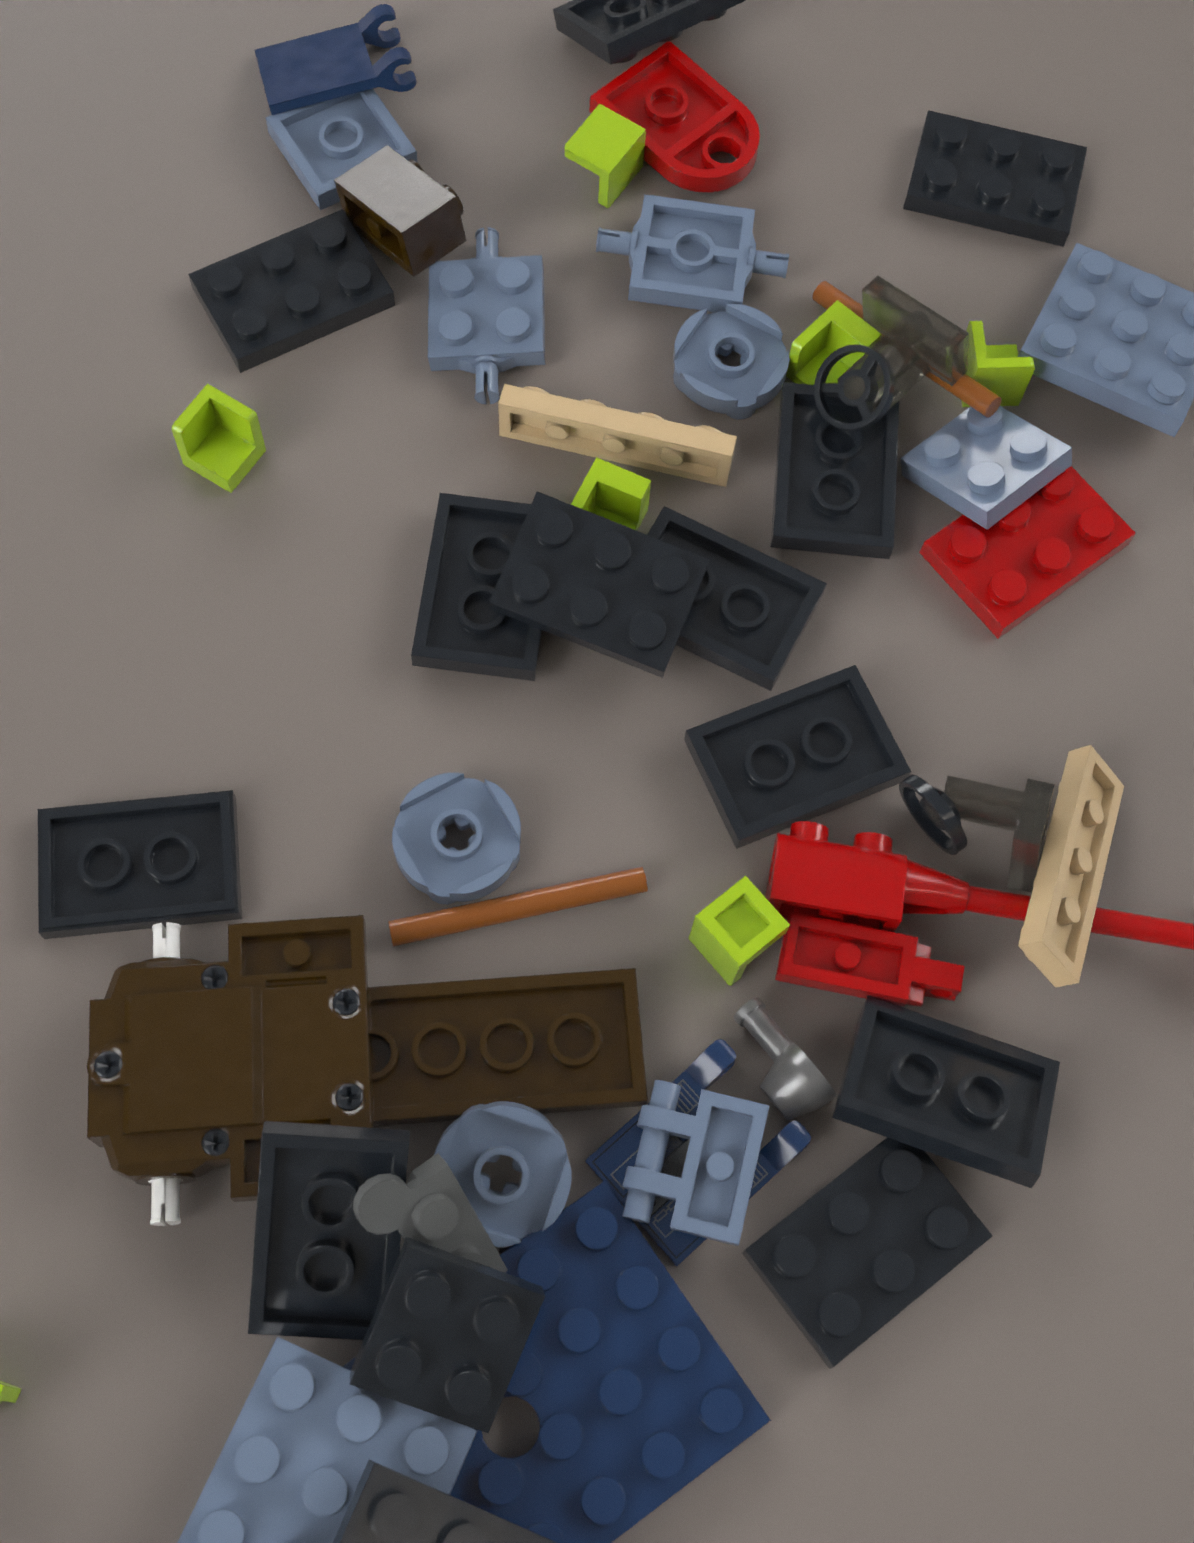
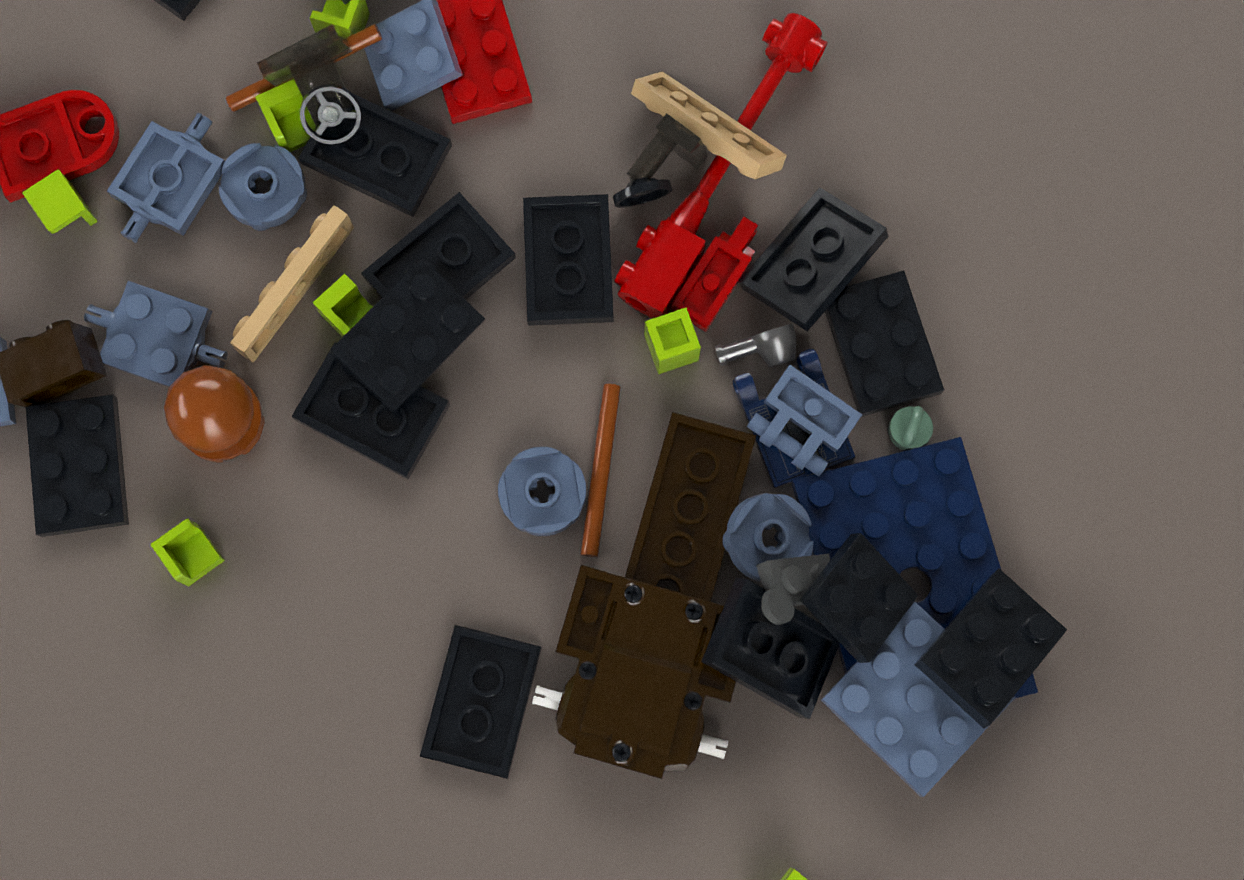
camera: 65 degrees left, 10 degrees up
none -> dark orange tile [164,365,265,463]
none -> sand green tile [888,406,933,451]

